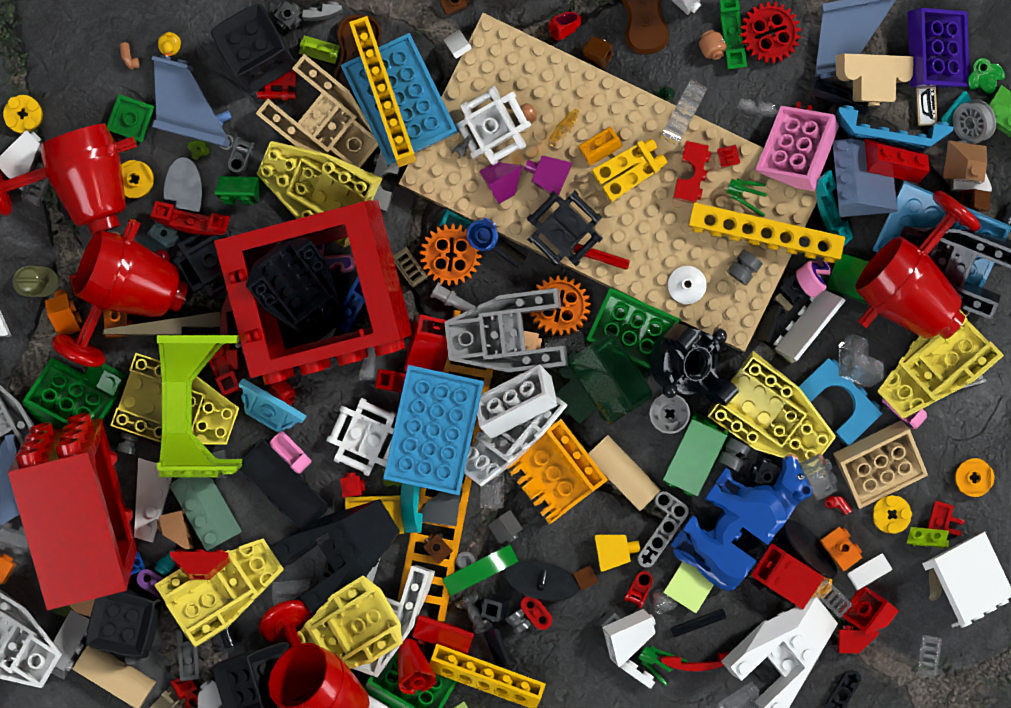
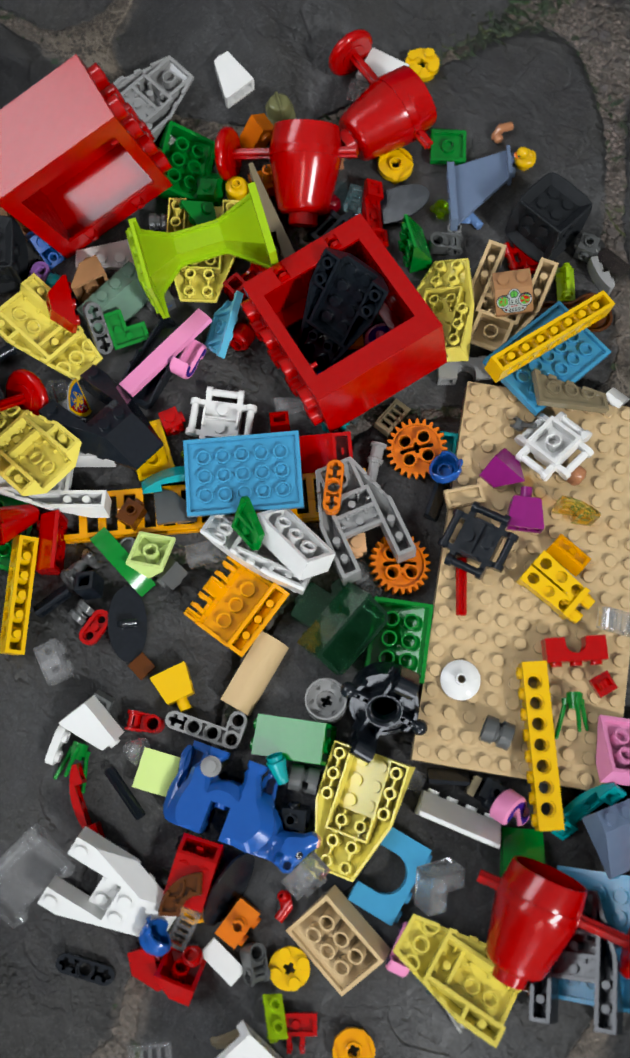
camera: 75 degrees right, 10 degrees down
none -> clear brick [33,638,74,686]
none -> shield [58,378,92,417]
none -> dark grey beam [82,301,113,354]
none -> green plate [103,309,149,350]
none -> bright pink tile [119,308,213,397]
none -> yellowish green slope [126,531,176,578]
none -> blue hat [138,916,171,957]
none -> reddish brown tile [158,872,203,917]
none -> green wing [179,200,217,226]
none -> red plate [182,945,203,968]
none -> light grey plate [200,756,222,777]
none -> yellow head [225,176,249,200]
none -> green wing [231,496,265,551]
none -> dark grey piece [240,942,271,987]
none -> teal cone [266,752,289,785]
none -> orange beam [322,460,345,516]
none -> tan tile [443,483,486,510]
none -> medium nougat slope [490,268,533,317]
none -> dark tan wing [531,369,609,414]

